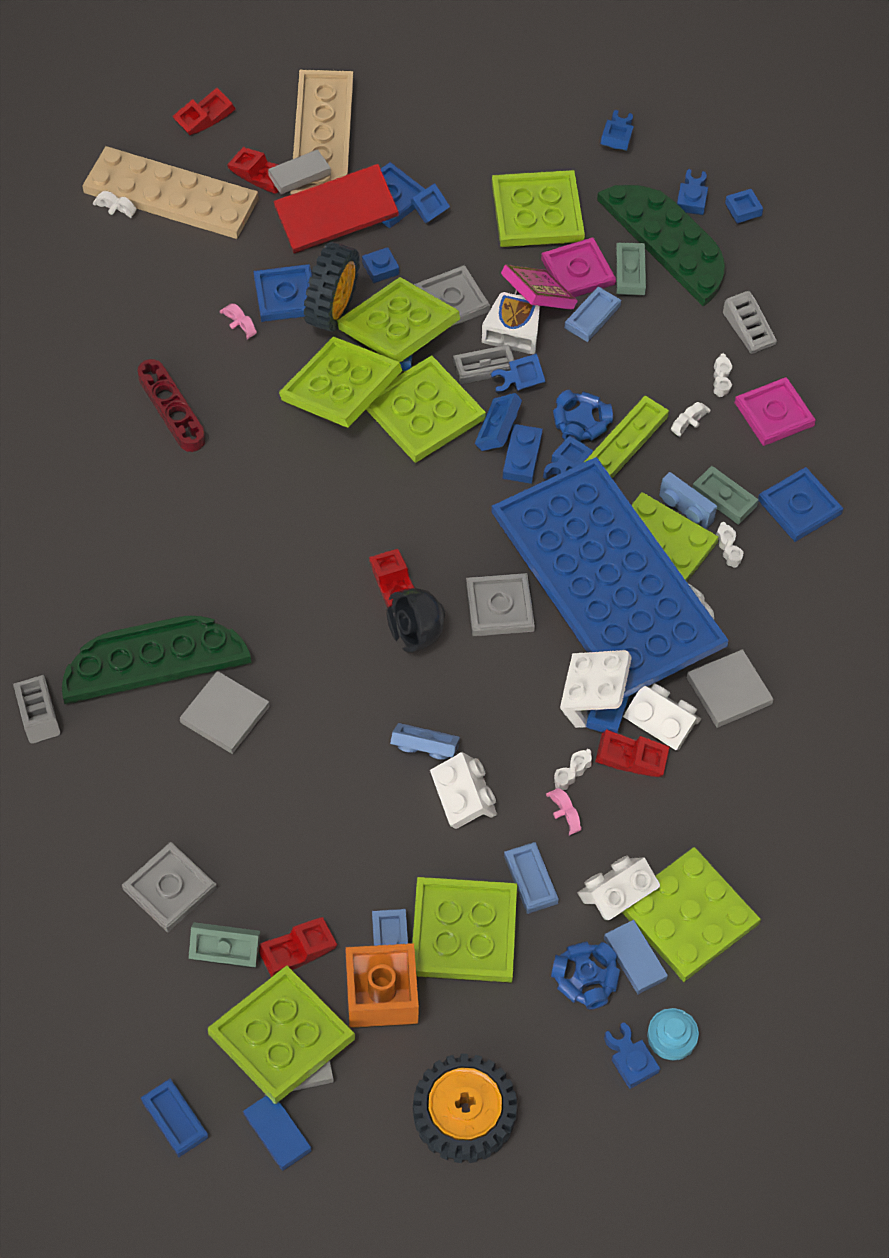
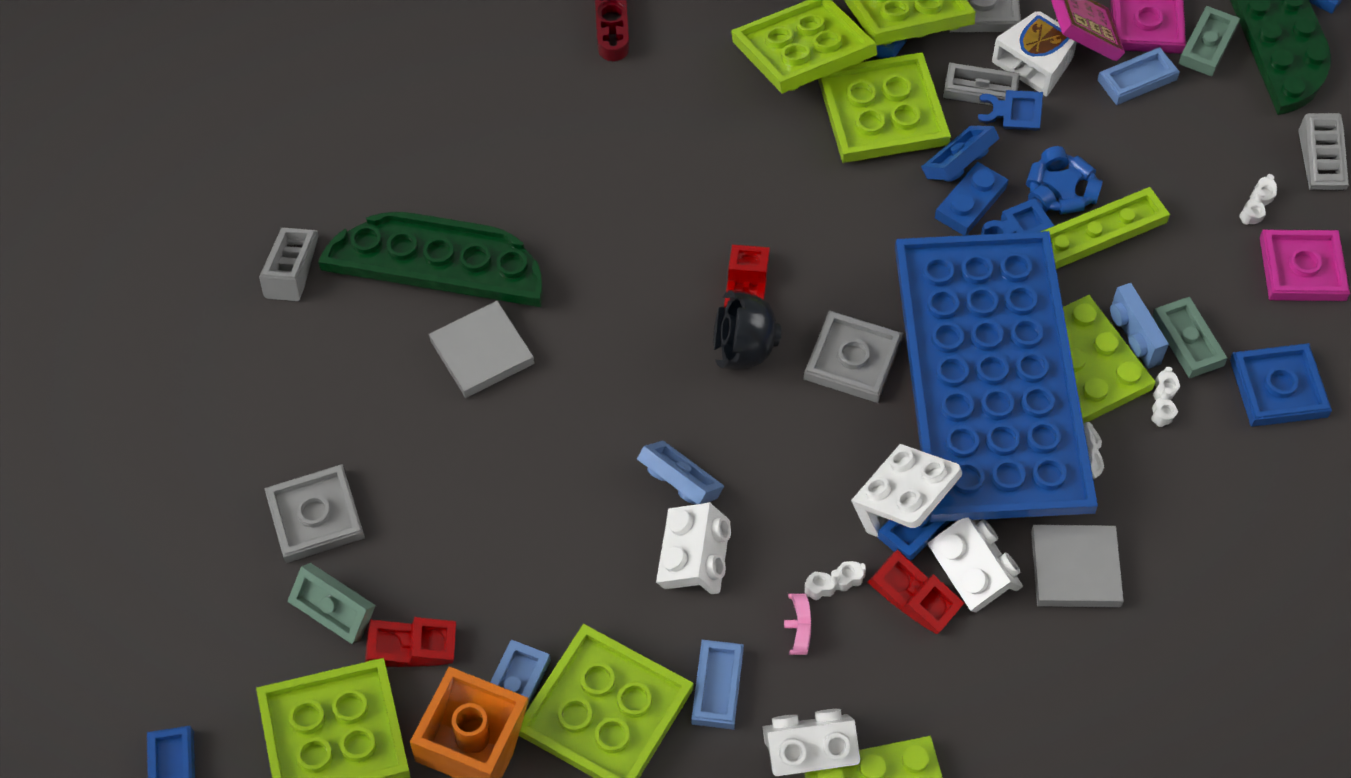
camera: 30 degrees right, 0 degrees up
white piece [671,402,711,437] -> none

